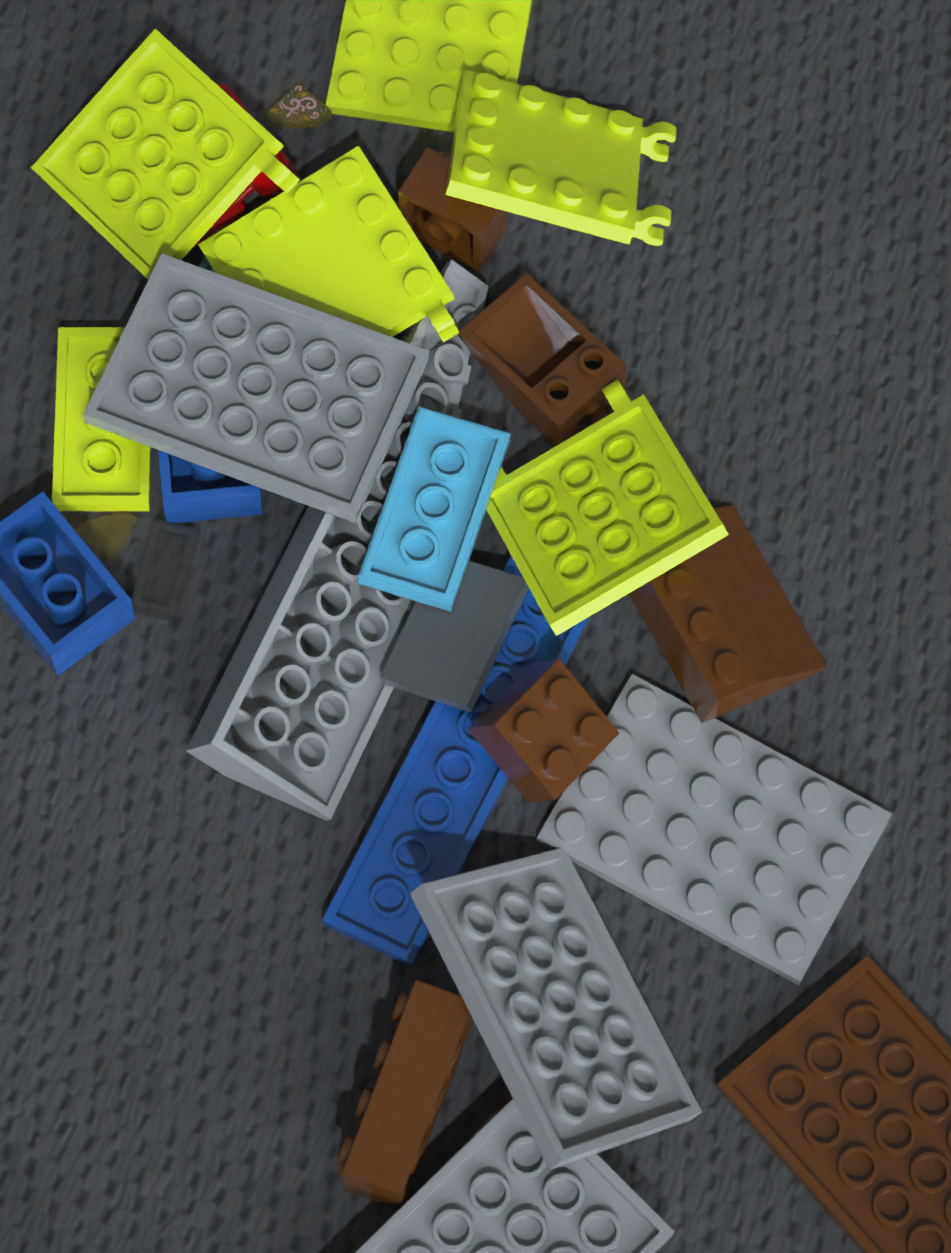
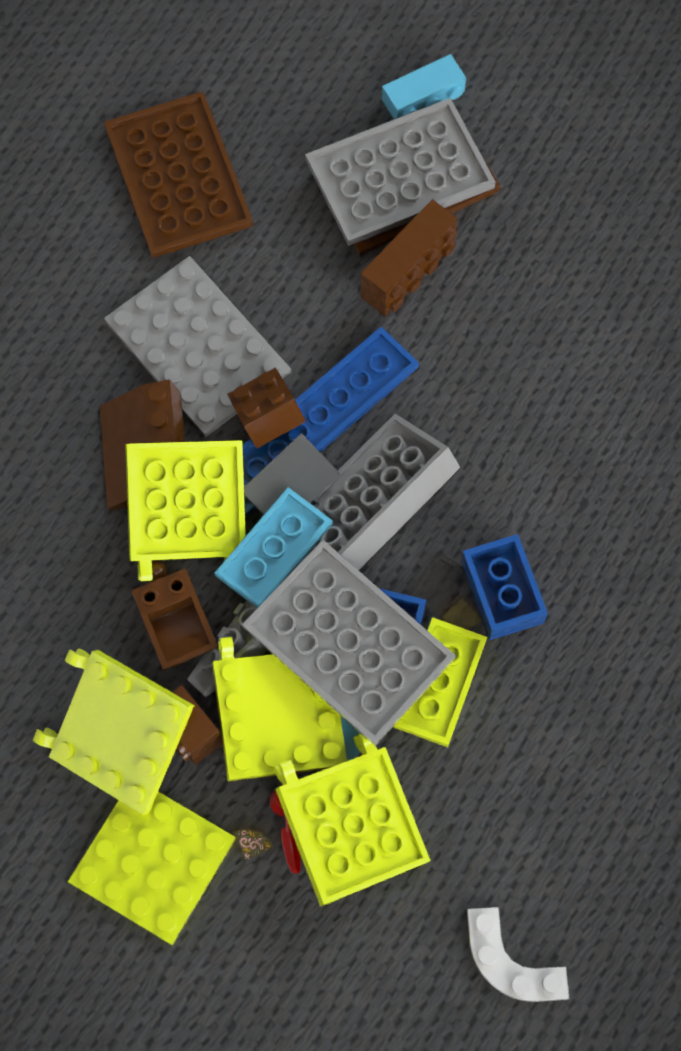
camera: 155 degrees left, 0 degrees up
light grey plate [410,848,702,1170] -> none

